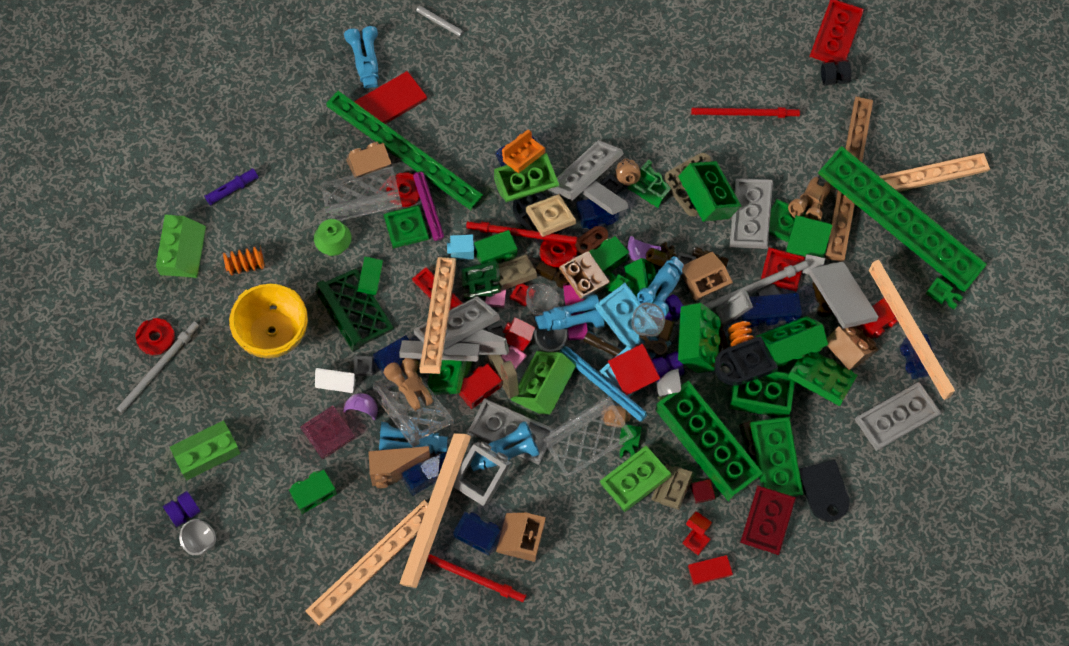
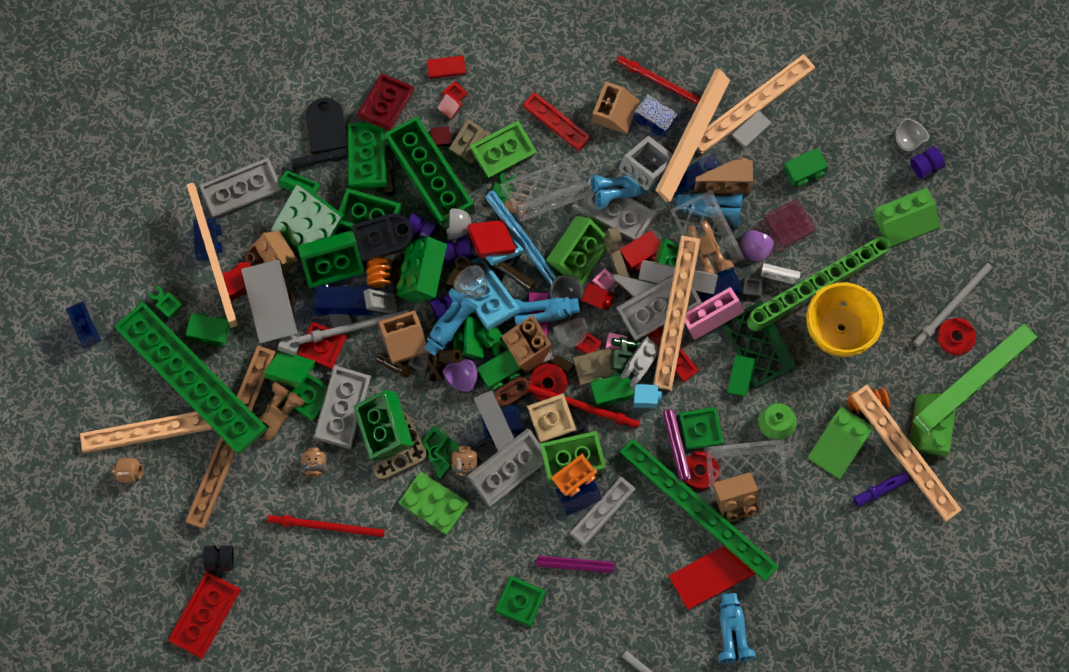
camera: 170 degrees left, 5 degrees up
none -> clear blue brick [66,301,101,349]
none -> medium nougat head [112,458,143,484]
none -> green brick [186,313,230,348]
none -> green tile [278,170,320,194]
none -> black piece [291,147,348,170]
none -> medium nougat head [301,447,326,477]
none -> bright green plate [398,471,469,535]
none -> dark purple wheel [404,213,439,240]
none -> green tile [494,576,546,628]
none -> red tile [522,92,591,152]
none -> magenta axle [536,556,614,573]
none -> light grey tile [569,477,636,547]
none -> light grey hinge [620,337,660,387]
none -> bright pink brick [684,287,744,340]
none -> light grey tile [732,110,772,149]
none -> bright green beam [747,237,890,331]
none -> bright green slope [808,406,874,479]
none -> light nougat tile [850,385,961,522]
none -> bright green beam [912,324,1038,436]

